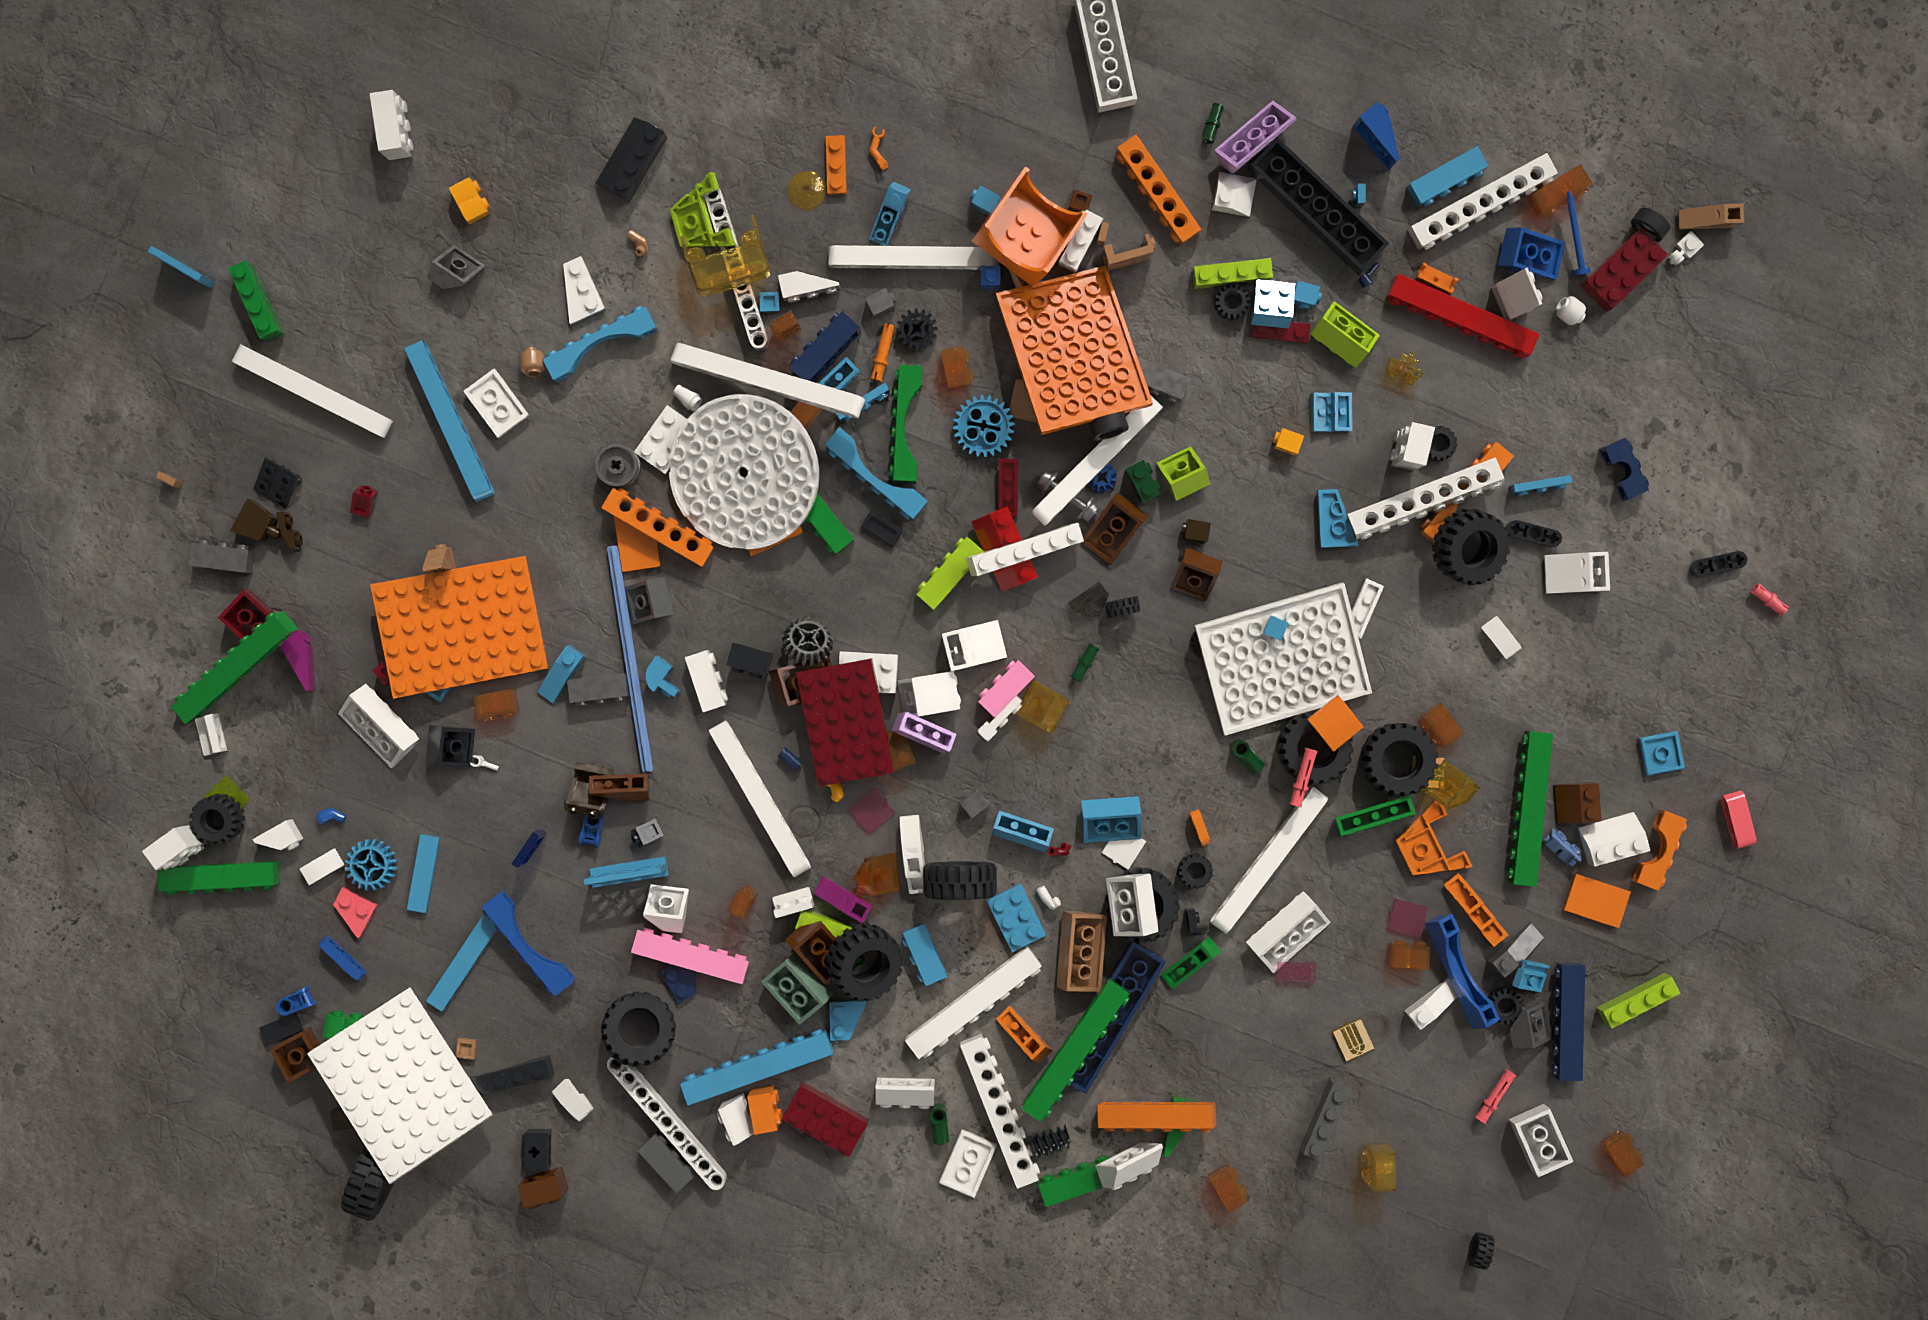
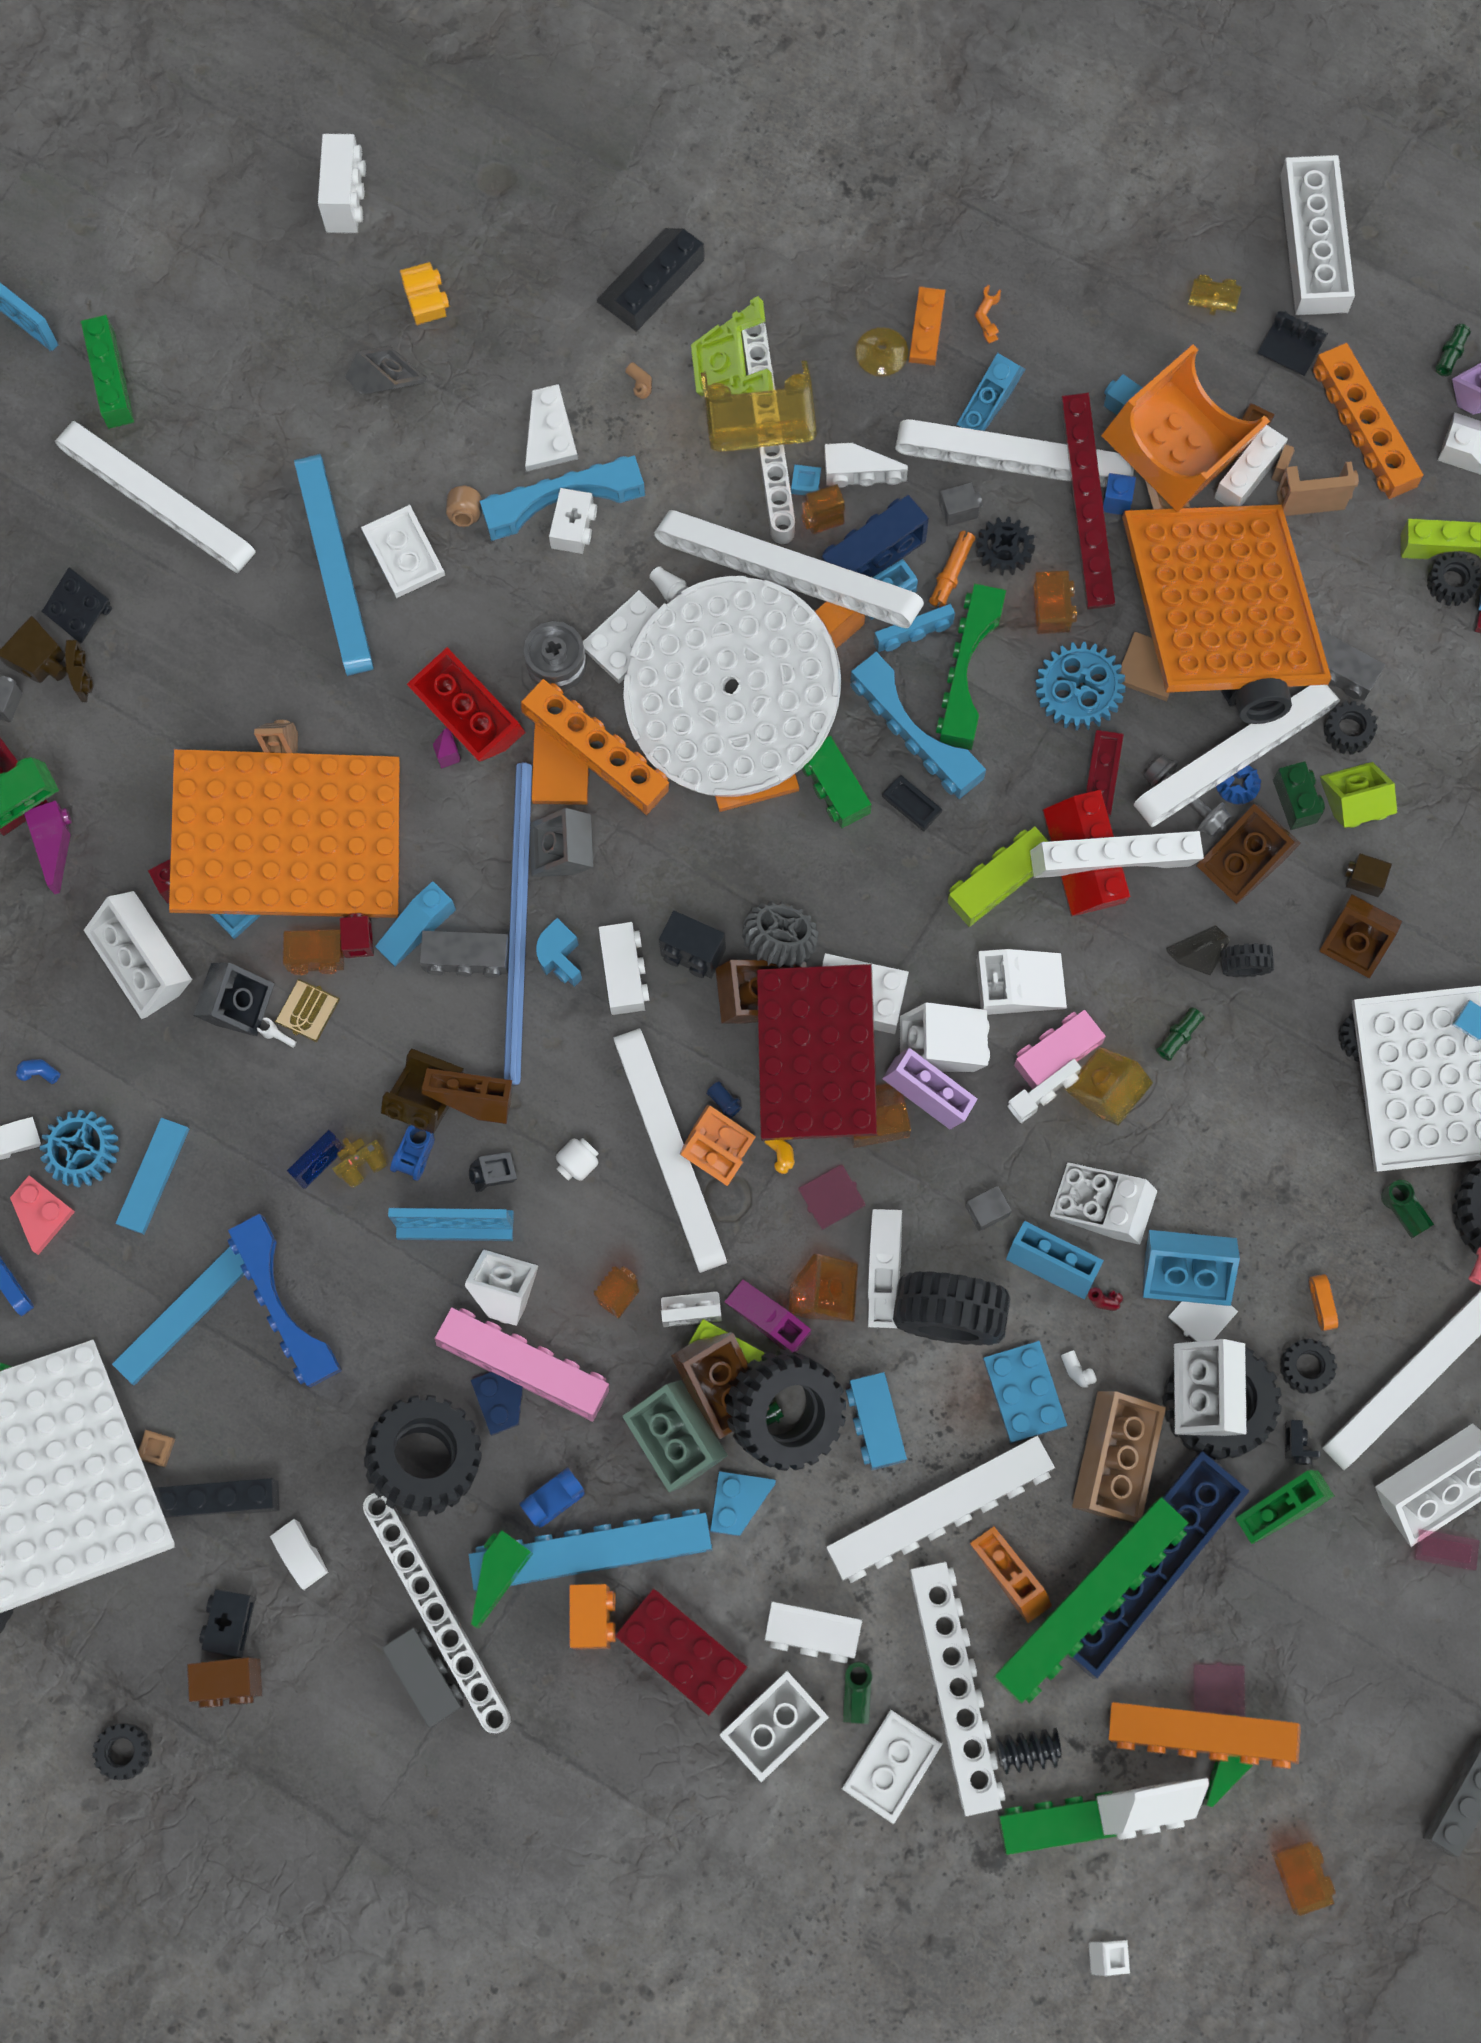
camera: 10 degrees right, 15 degrees down
dark red bracket [350,485,378,518] -> none
white slope [717,1093,754,1146] -> none
none -> black tyre [92,1724,152,1780]
none -> piece [275,979,340,1042]
none -> clear yellow hips [332,1137,387,1188]
none -> dark red brick [340,913,374,958]
none -> red slope [407,647,526,762]
none -> magenta slope [433,728,461,769]
none -> green slope [471,1530,534,1629]
none -> blue piece [519,1467,585,1528]
none -> white brick [549,488,597,554]
none -> white head [556,1138,599,1181]
none -> orange slope [680,1105,756,1186]
none -> white brick [720,1671,829,1782]
none -> white slope [1050,1163,1157,1245]
none -> dark red plate [1061,393,1115,610]
none -> white slope [1089,1940,1130,1976]
none -> clear yellow hips [1189,274,1242,315]
none -> clear pink piece [1194,1662,1245,1717]
none -> black hinge [1257,310,1328,376]
none -> black tyre [1324,701,1378,755]

